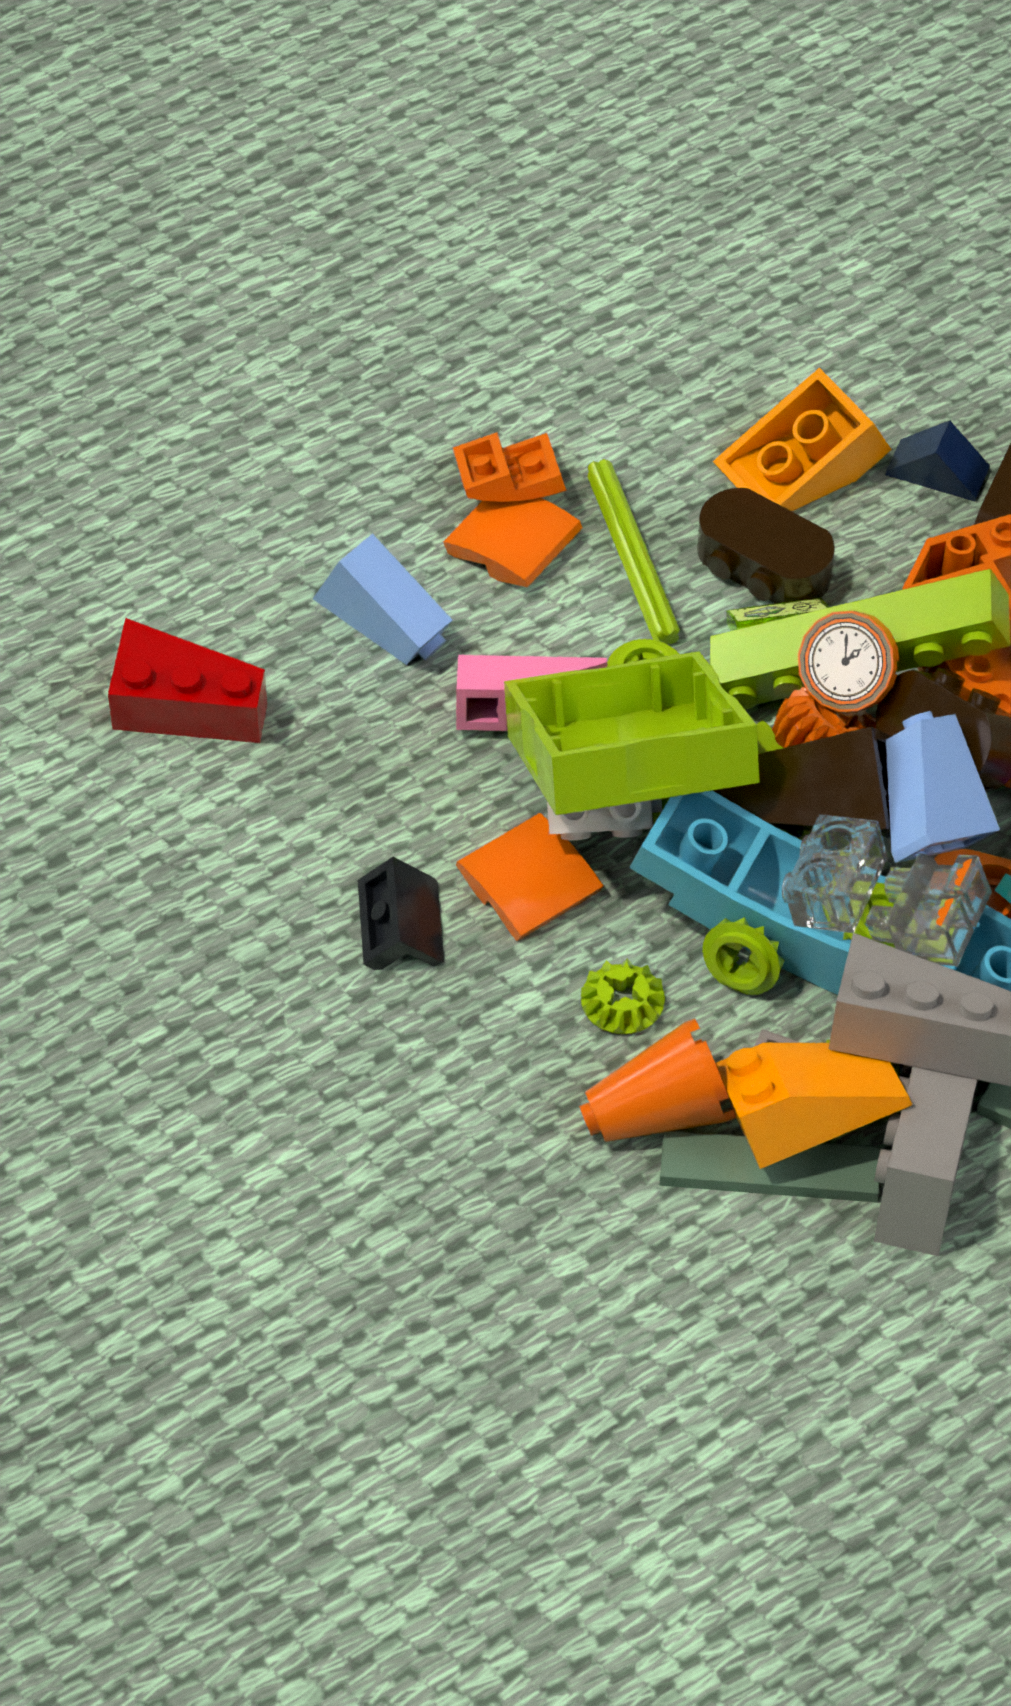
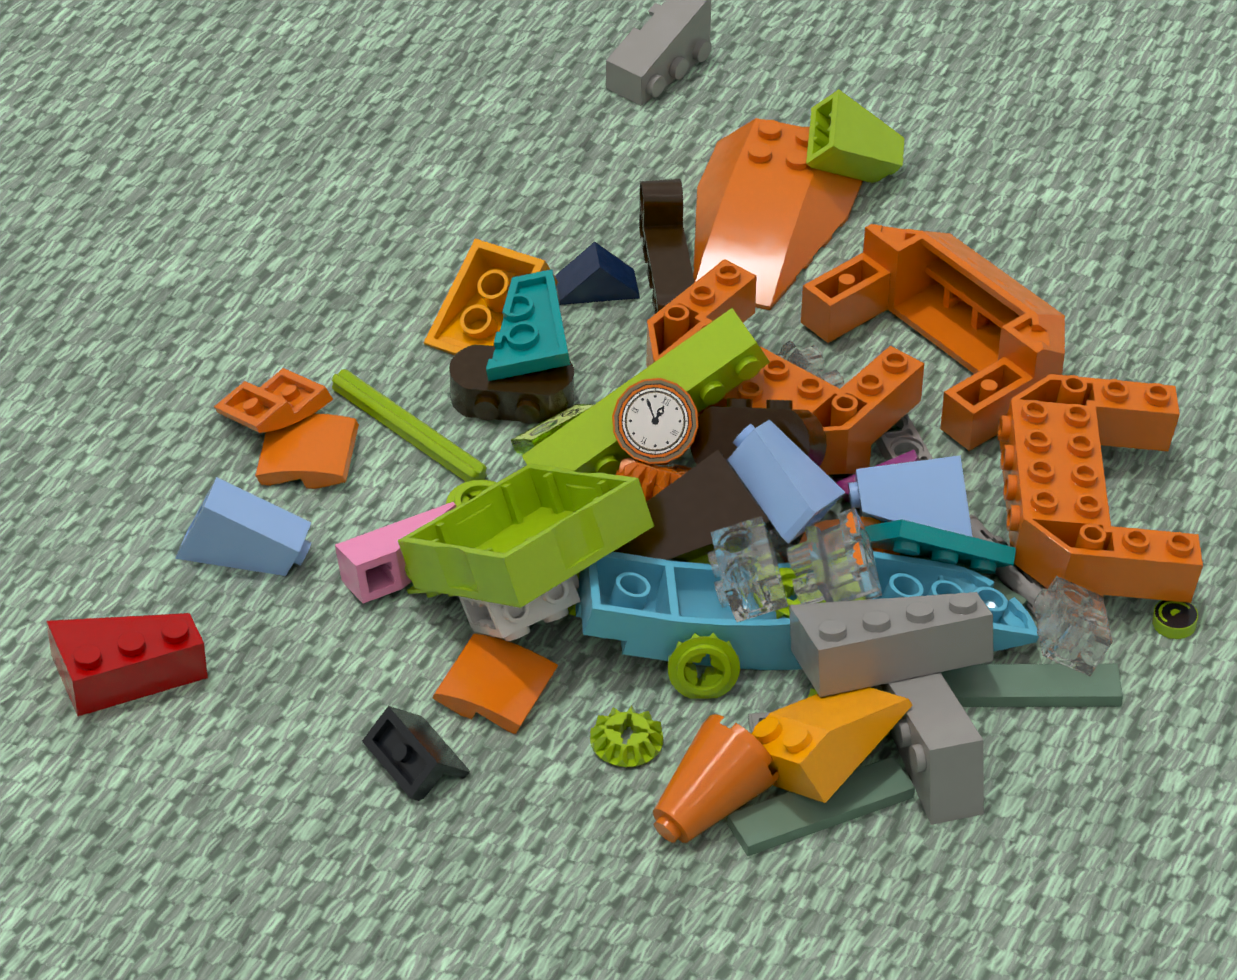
camera: 30 degrees left, 10 degrees down
none -> teal wing [486,269,571,381]

